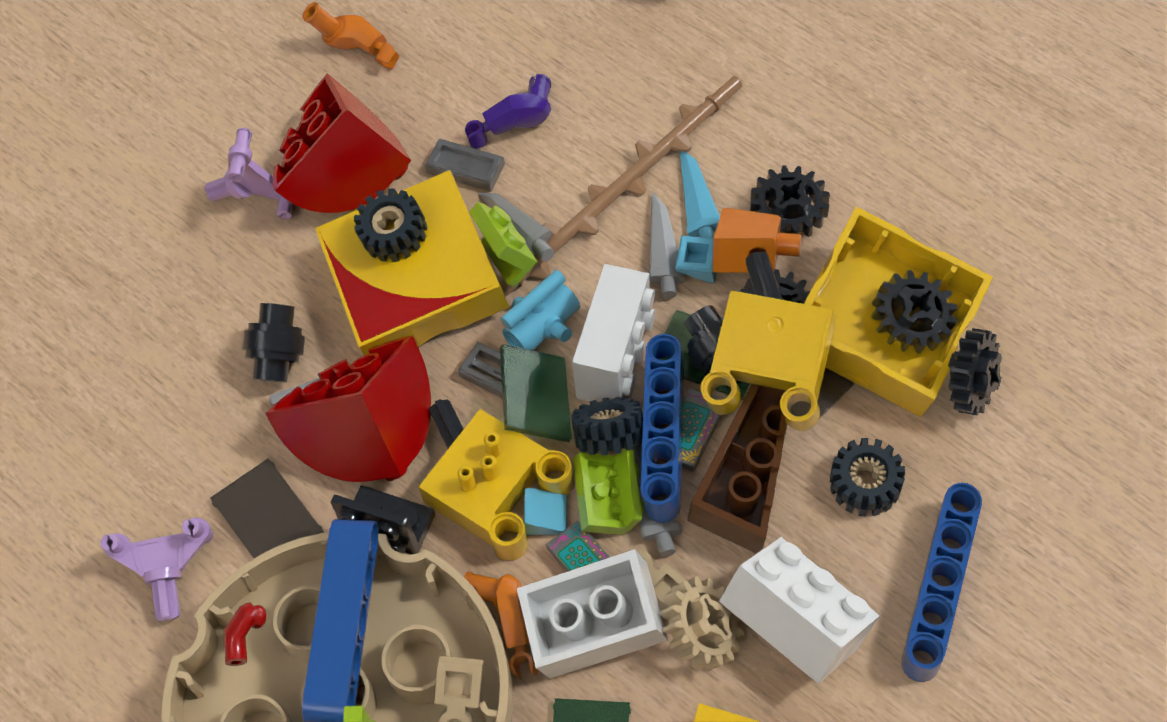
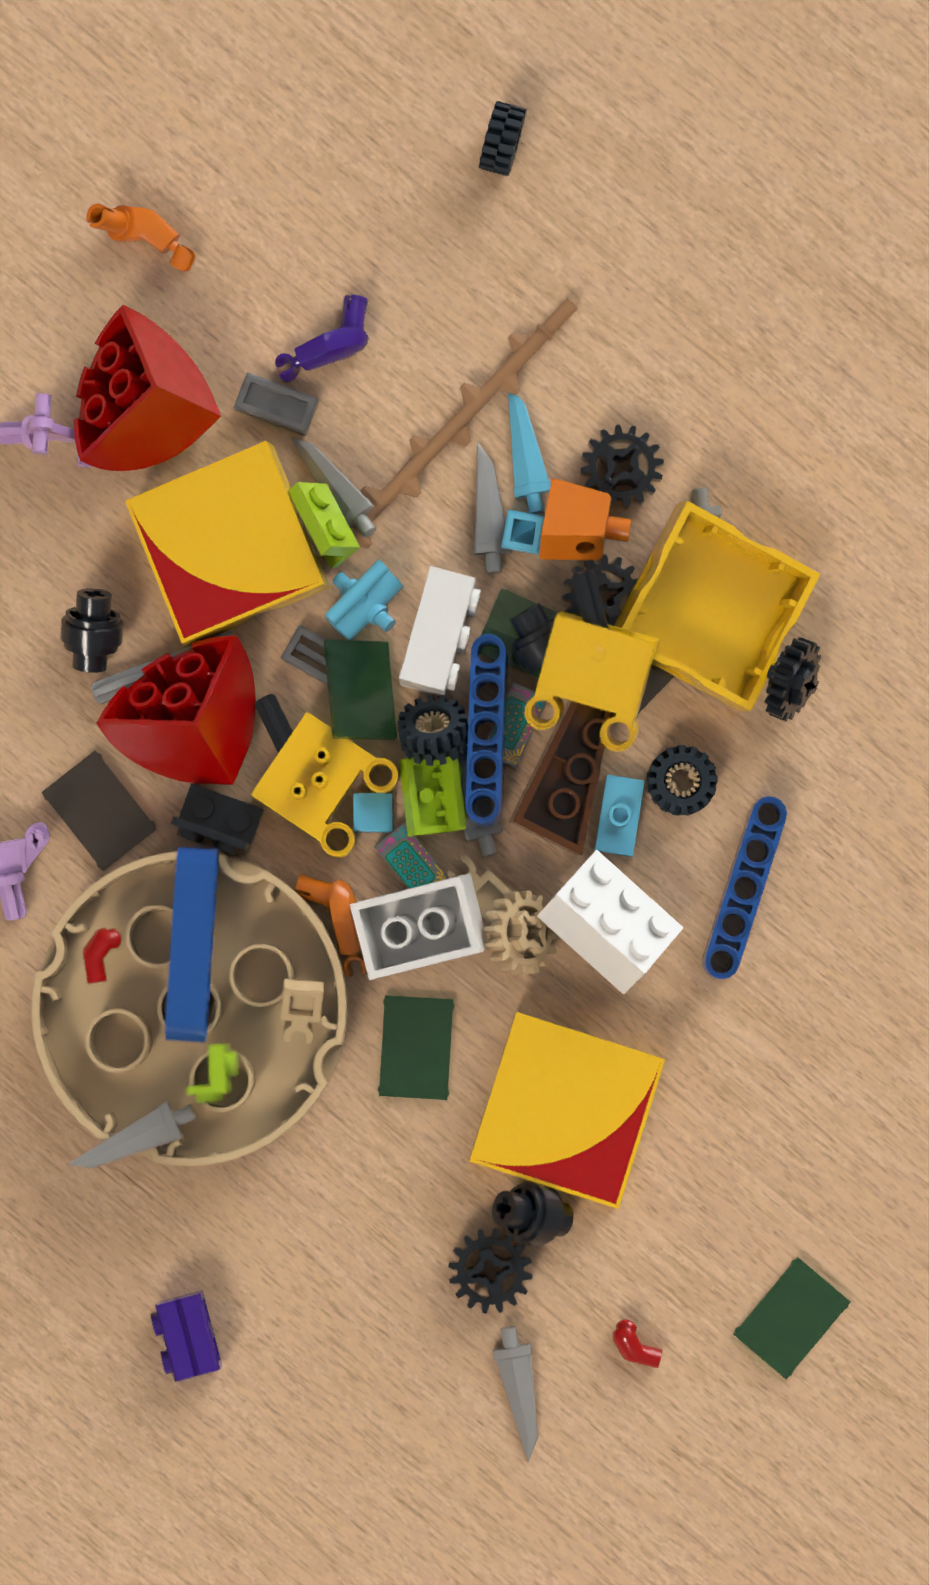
camera: 10 degrees left, 25 degrees up
black bush [354,188,427,262] -> none
black gear [871,270,957,354] -> none
none -> medium azure plate [594,774,645,857]

